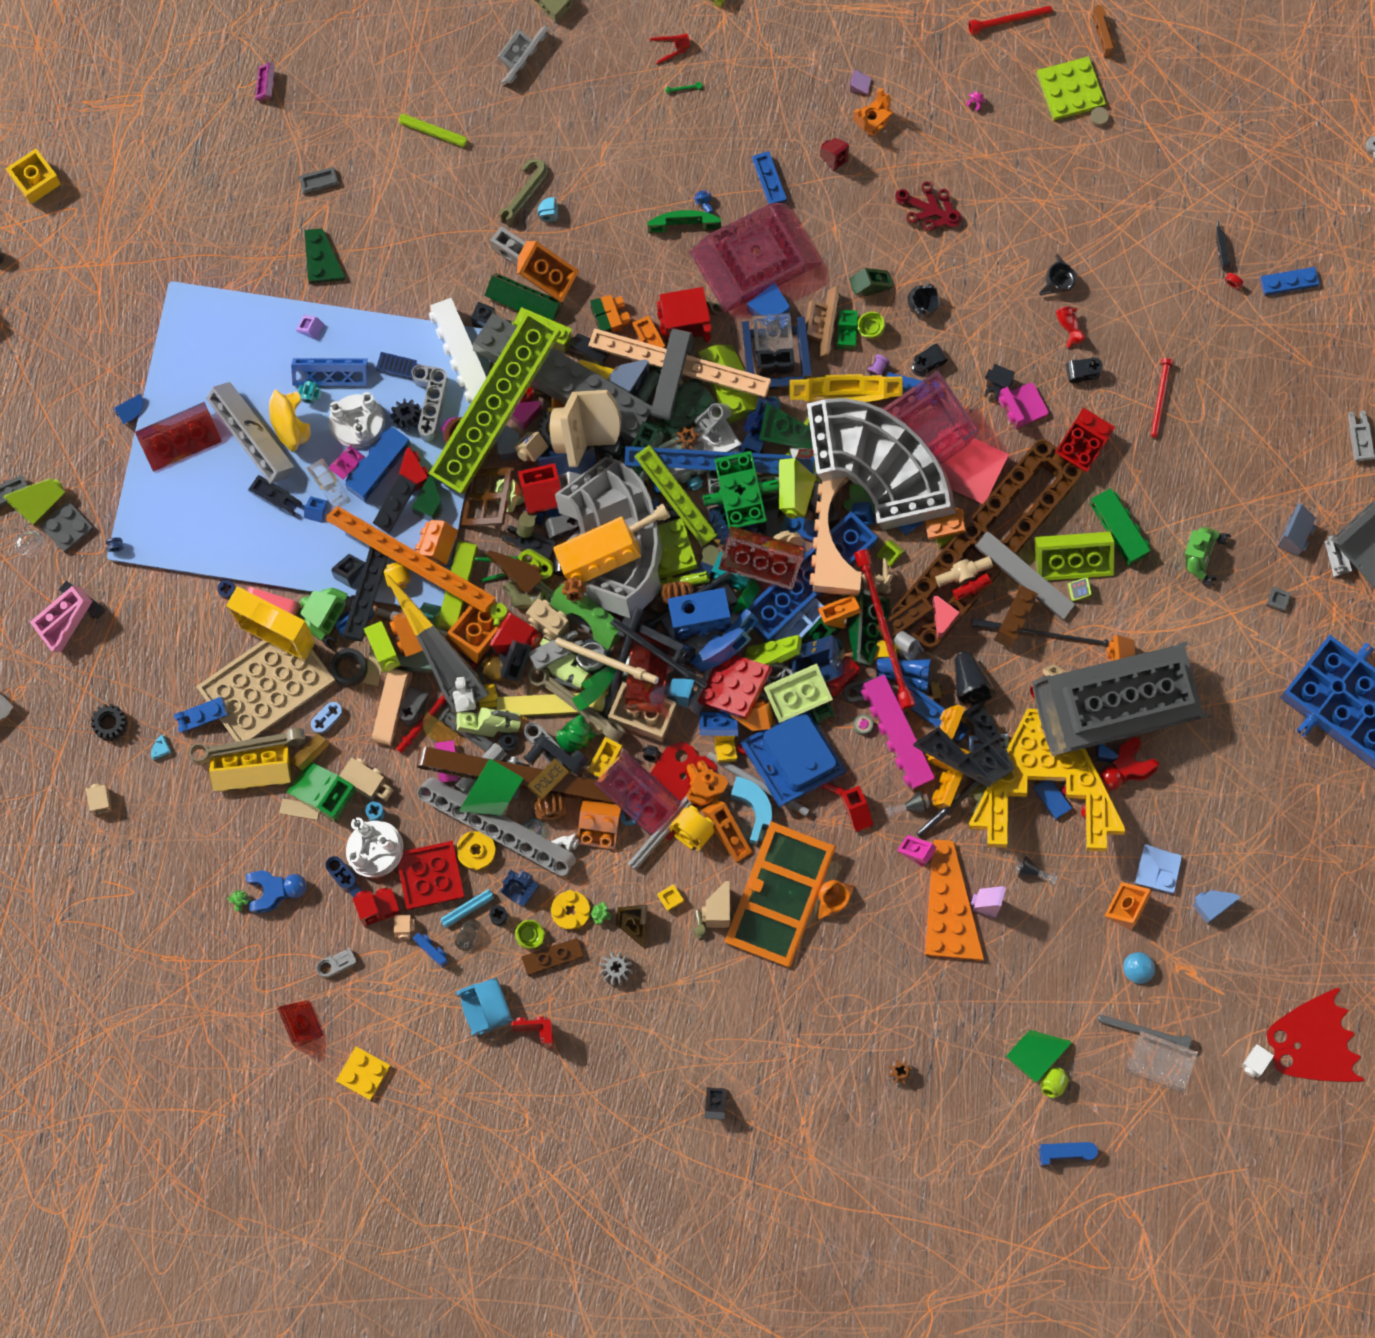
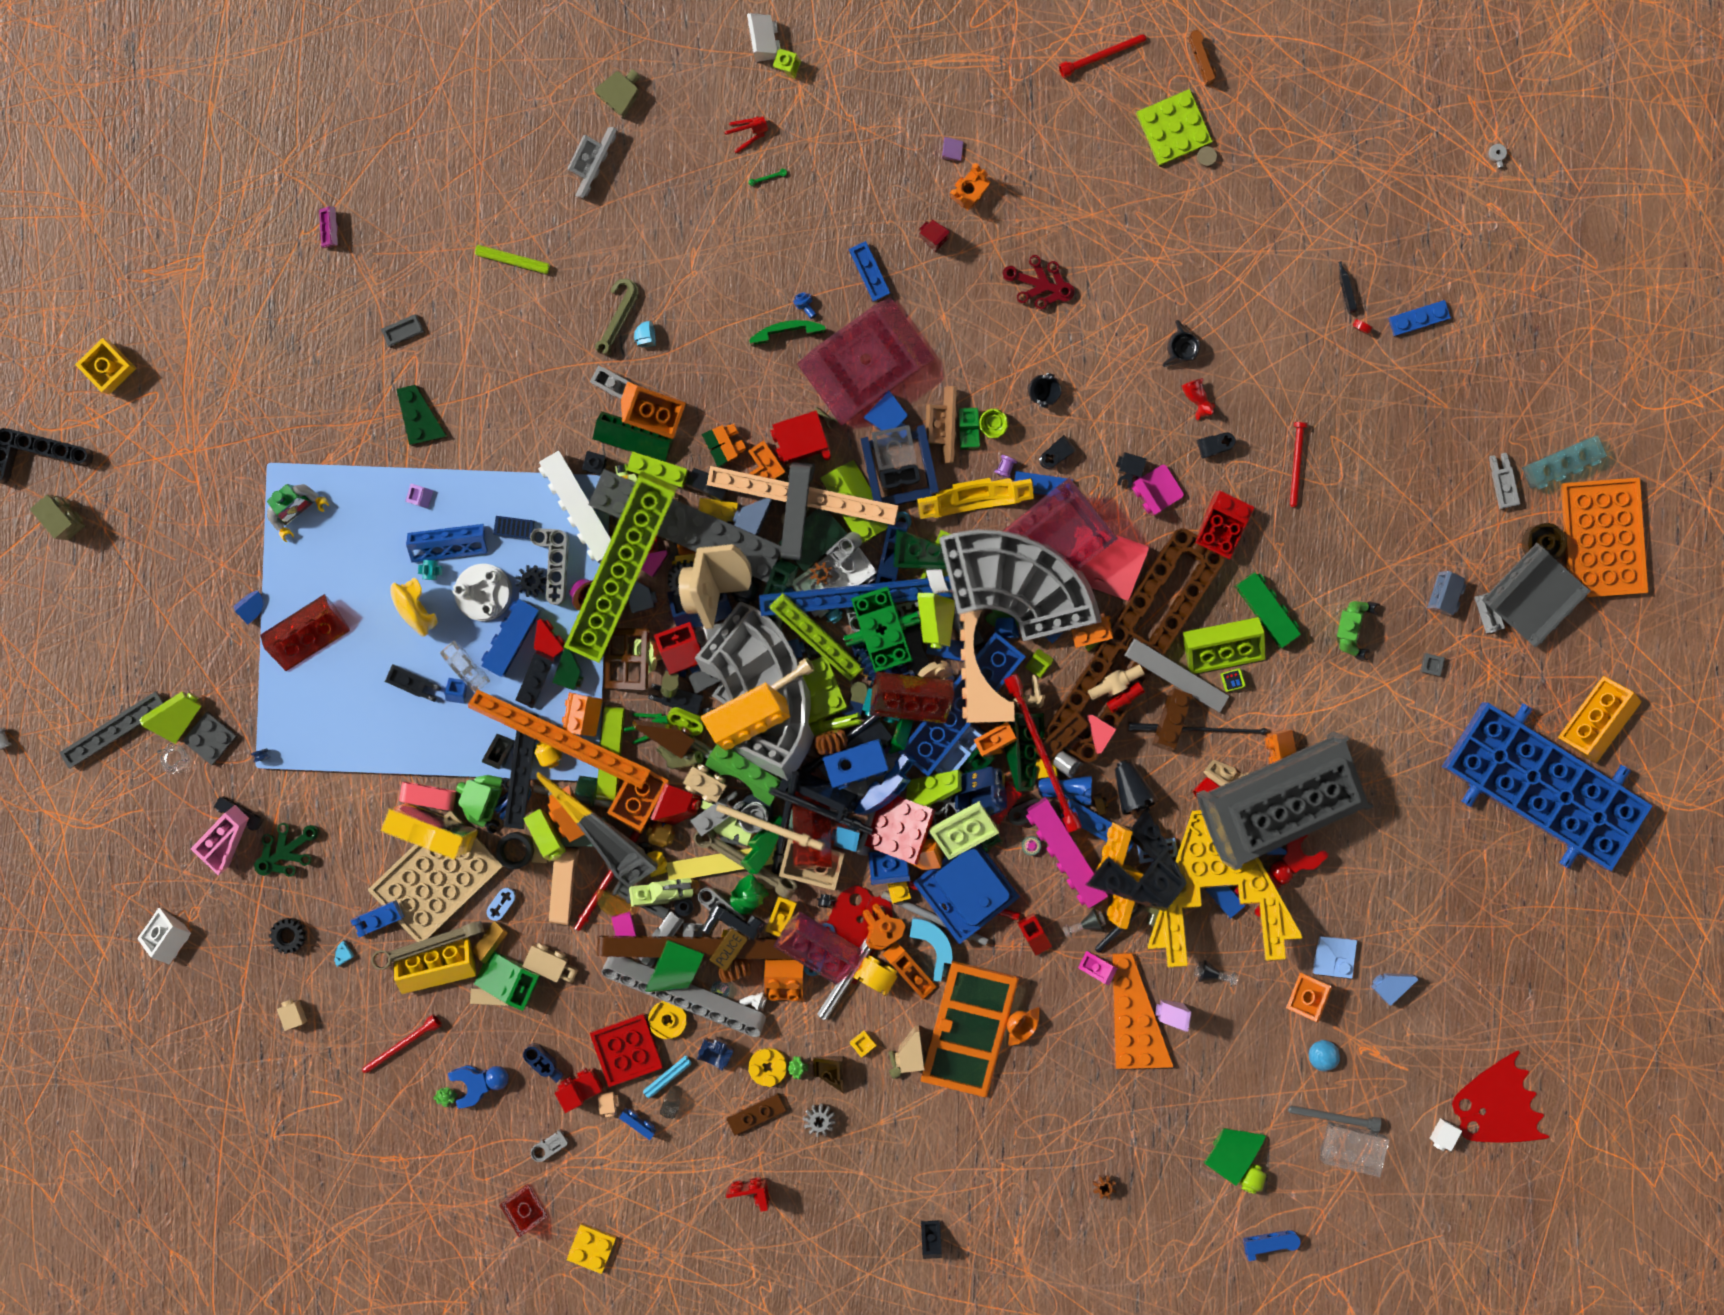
camera: 10 degrees left, 15 degrees up
light grey brick [206,382,294,484] -> none
dark blue bush [217,580,235,599] -> none
dark pink slope [329,445,365,480] -> none
white piece [346,818,403,878] -> none
dark azure bush [365,802,385,821] -> none
dark grey piece [399,687,429,726] -> none
white plate [453,677,476,712] -> none
dark azure piece [456,978,513,1037] -> none
lime piece [489,603,508,627] -> none
black bush [489,905,508,926] -> none
black slope [499,640,532,682] -> none
tan brick [514,432,548,461] -> none
lime hair [515,920,545,950] -> none
dark orange gear [562,578,586,602] -> none
sand green piece [635,370,660,403] -> none
clear blue plate [743,411,761,432] -> none
dark green slope [849,268,894,296] -> none
dark pink plate [966,91,986,111] -> none
none -> dark green plant [254,823,320,877]
none -> torso [267,484,329,542]
none -> red piece [362,1014,442,1074]

